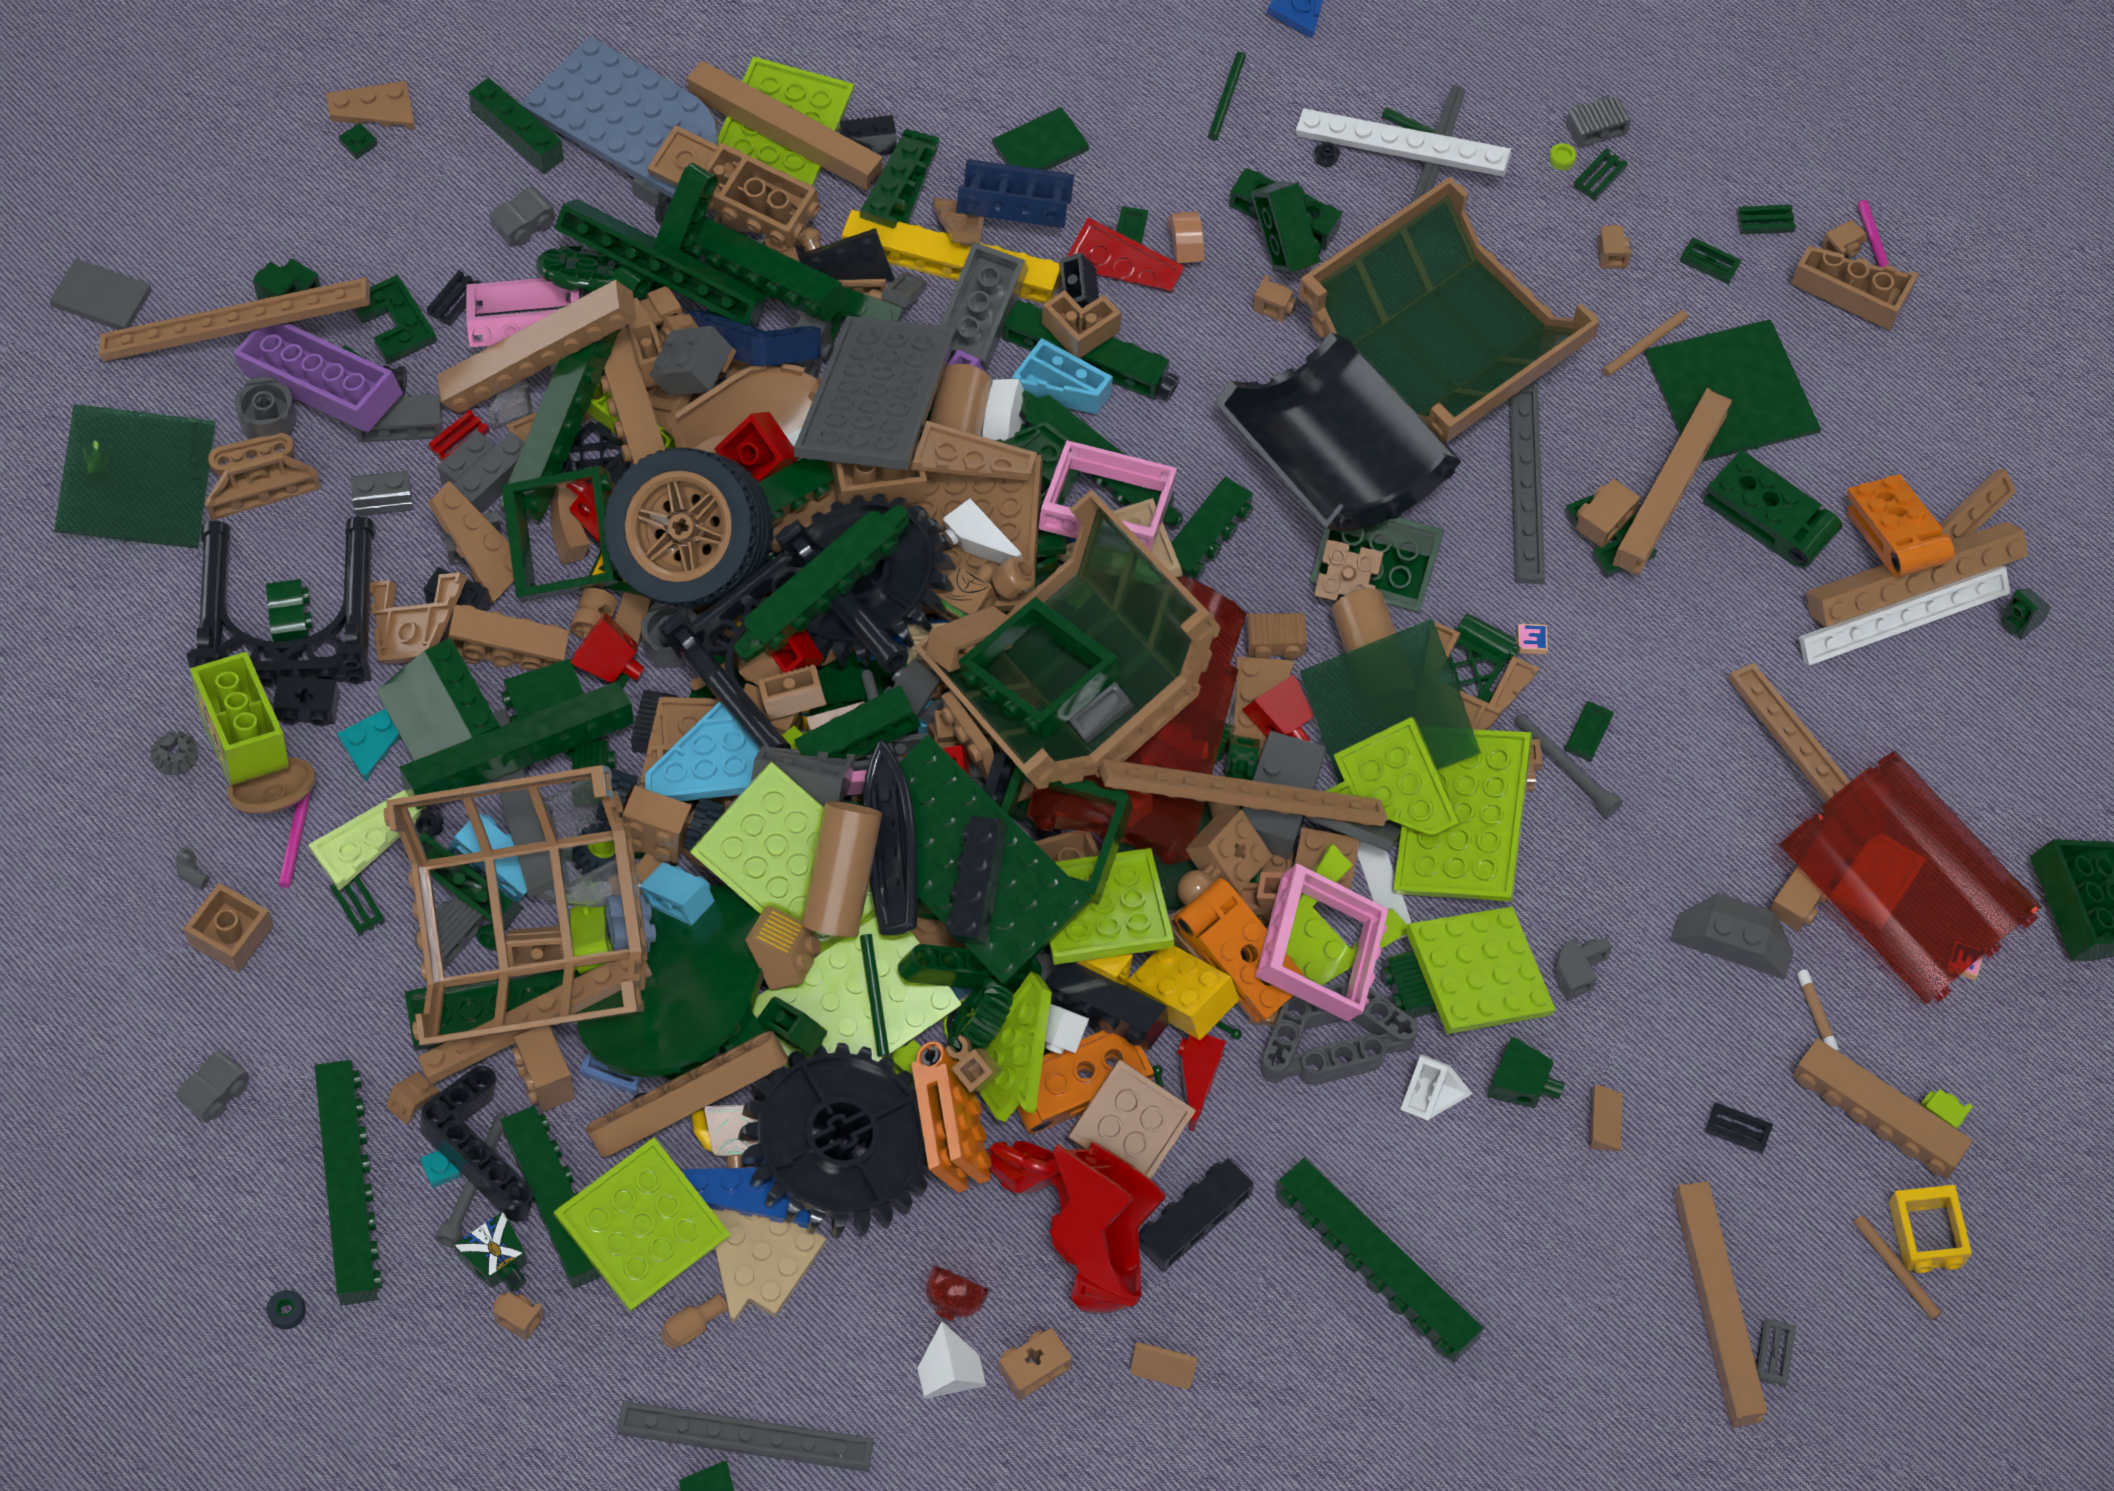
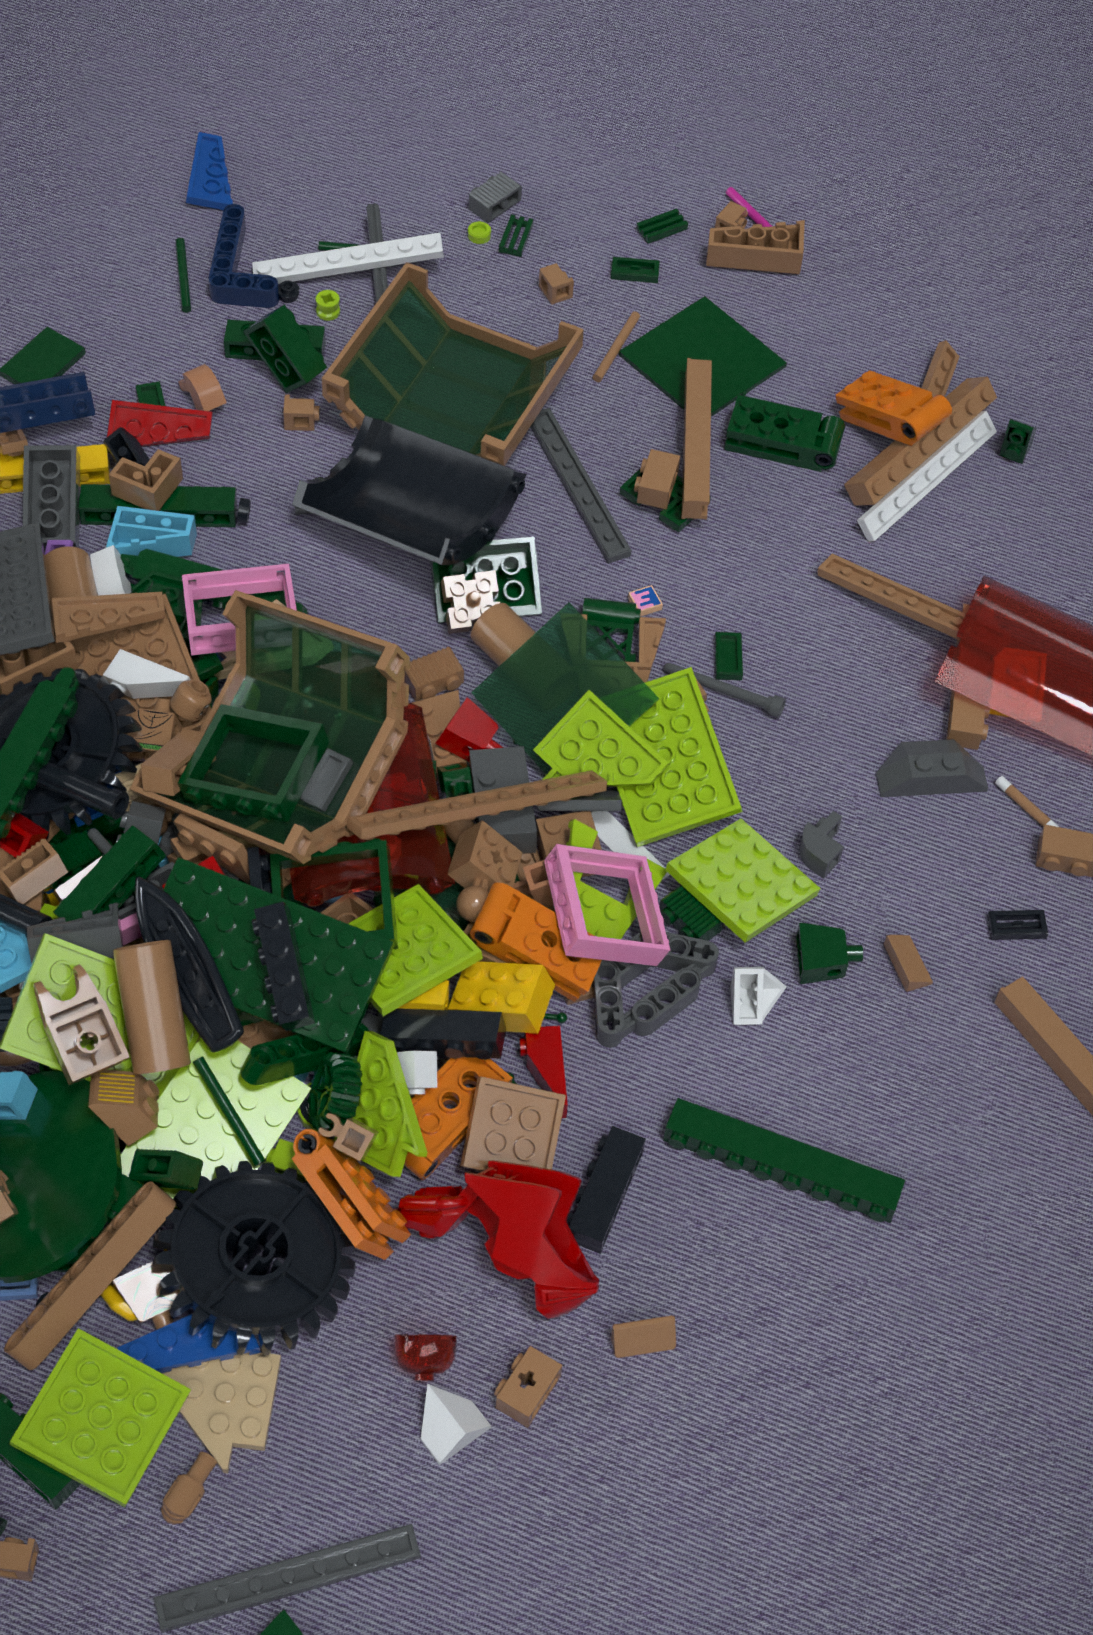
camera: 25 degrees left, 5 degrees down
dark green brick [1171,477,1254,587] -> none
none -> brick [33,964,130,1085]
none -> dark blue beam [209,204,279,308]
none -> lime wheel [315,290,340,321]

